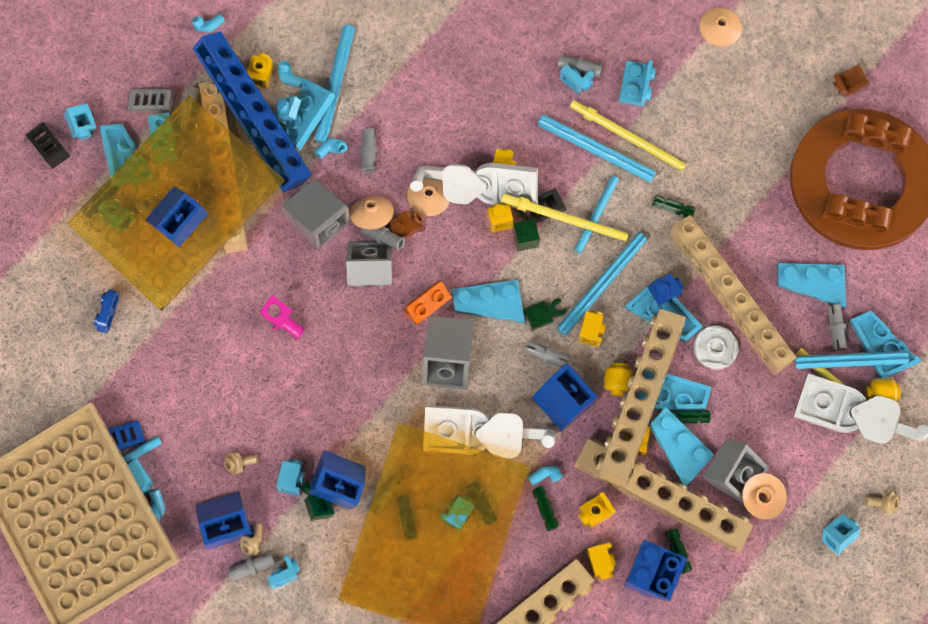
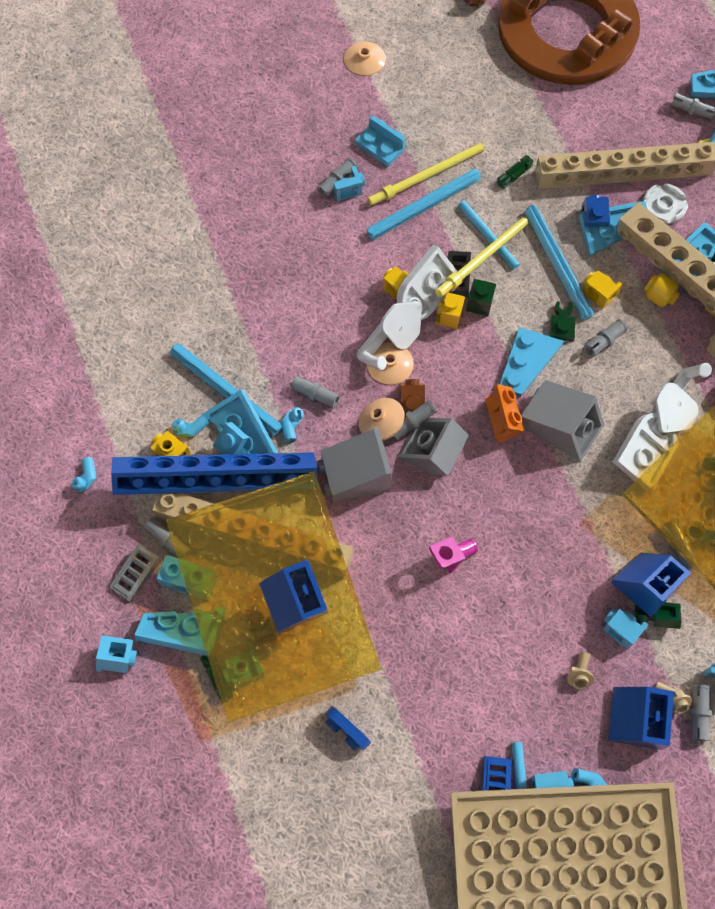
camera: 60 degrees left, 5 degrees down
pearl dark grey slope [26,122,70,169] -> none
blue slope [532,363,597,432] -> none
medium azure wing [777,263,846,309] -> none

